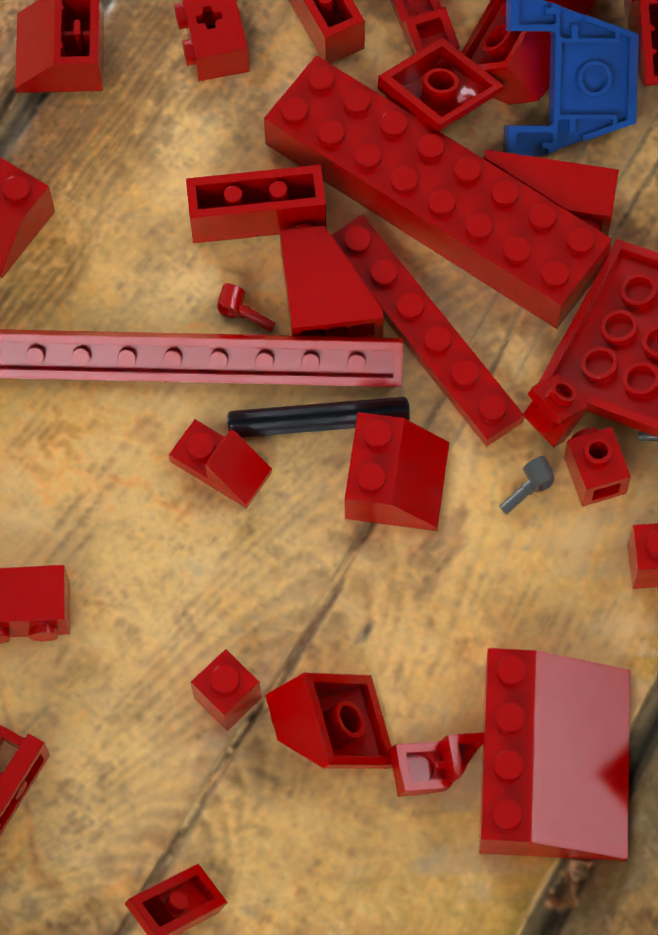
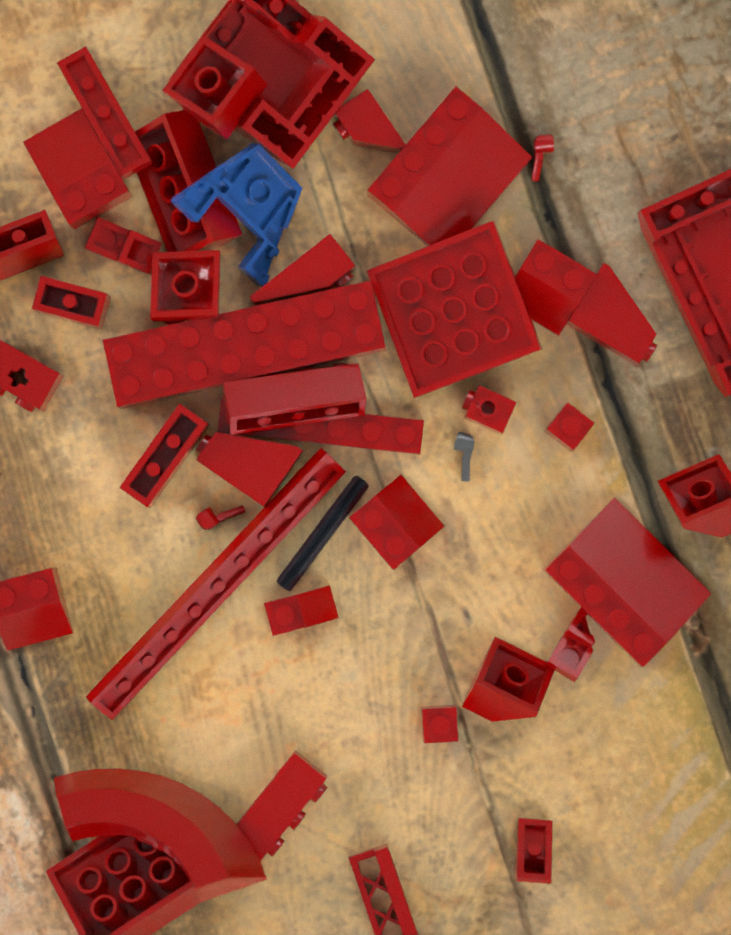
camera: 50 degrees left, 20 degrees up
red bracket [523,374,589,448] -> none
none -> red brick [223,363,366,435]

